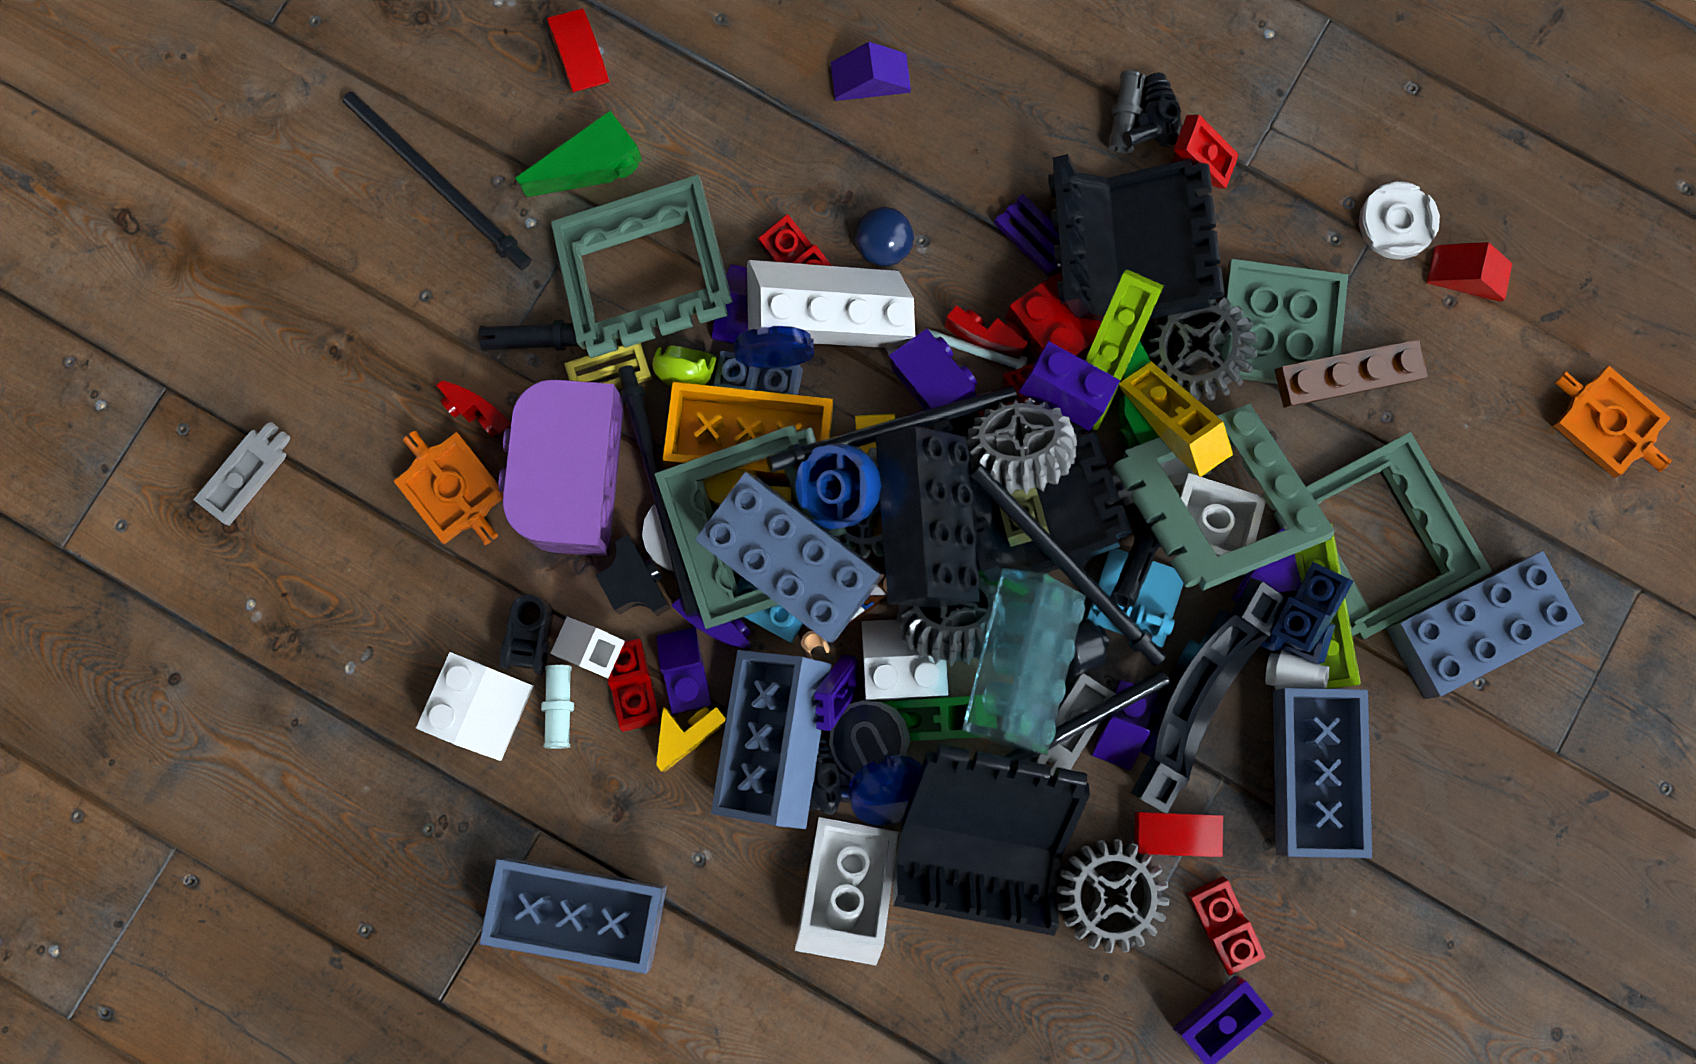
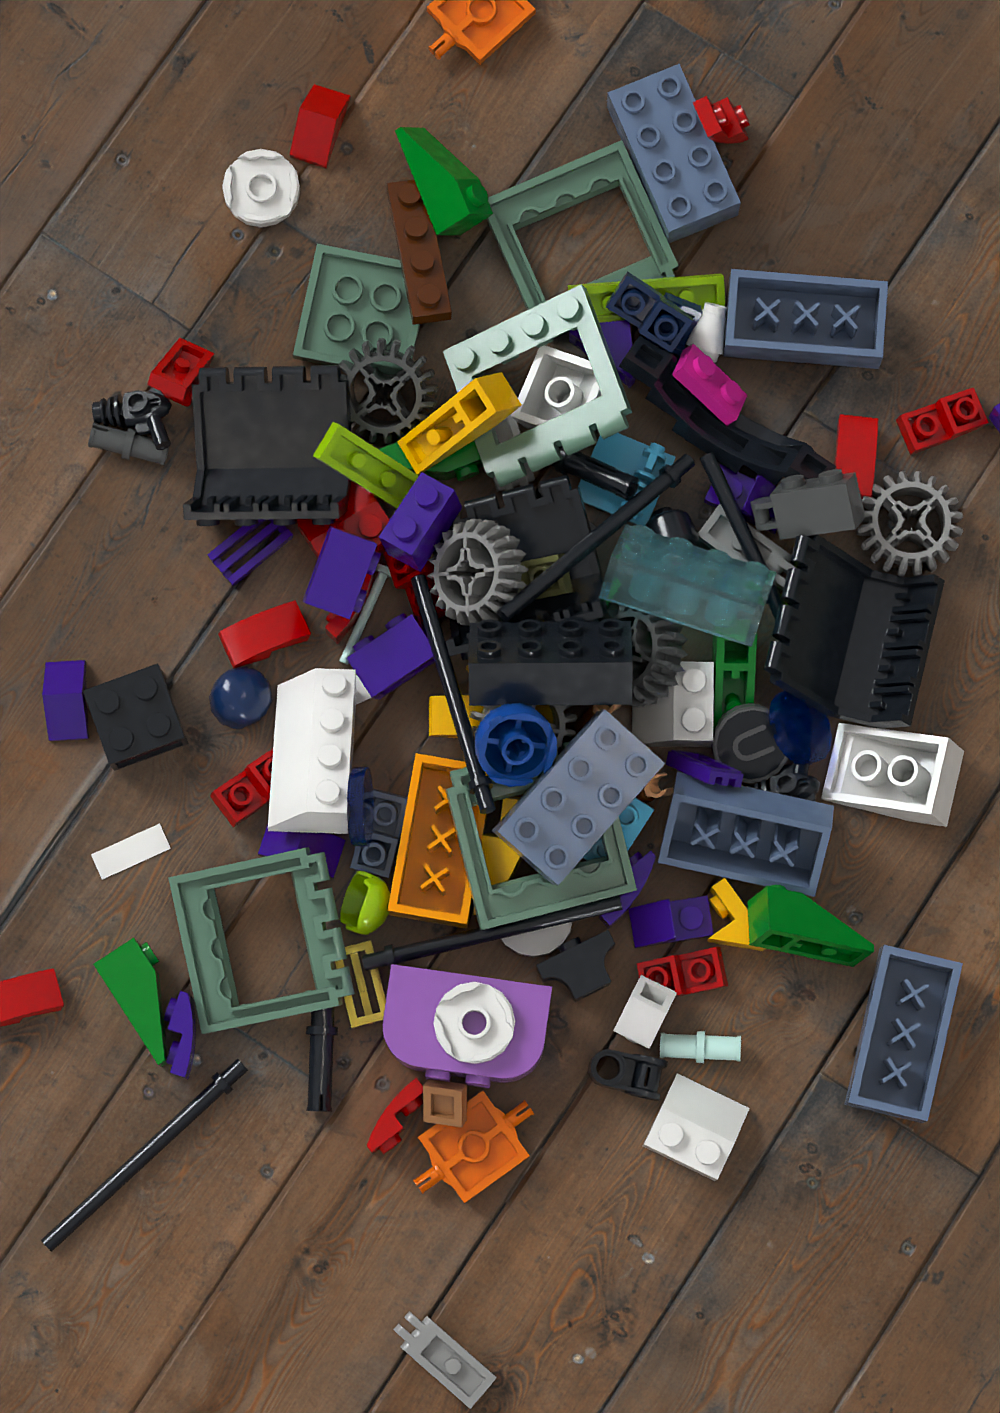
camera: 85 degrees left, 0 degrees up
none -> black piece [83,663,188,771]
none -> white sticker [91,824,171,880]
none -> dark purple slope [164,991,196,1079]
none -> red slope [218,600,311,669]
none -> dark purple brick [302,526,381,619]
none -> green slope [395,127,493,235]
none -> medium nougat plate [423,1079,467,1128]
none -> white tile [433,982,515,1064]
none -> dark pink plate [672,344,747,426]
none -> red slope [692,96,750,143]
none -> green slope [748,885,874,967]
none -> dark grey brick [750,469,865,540]

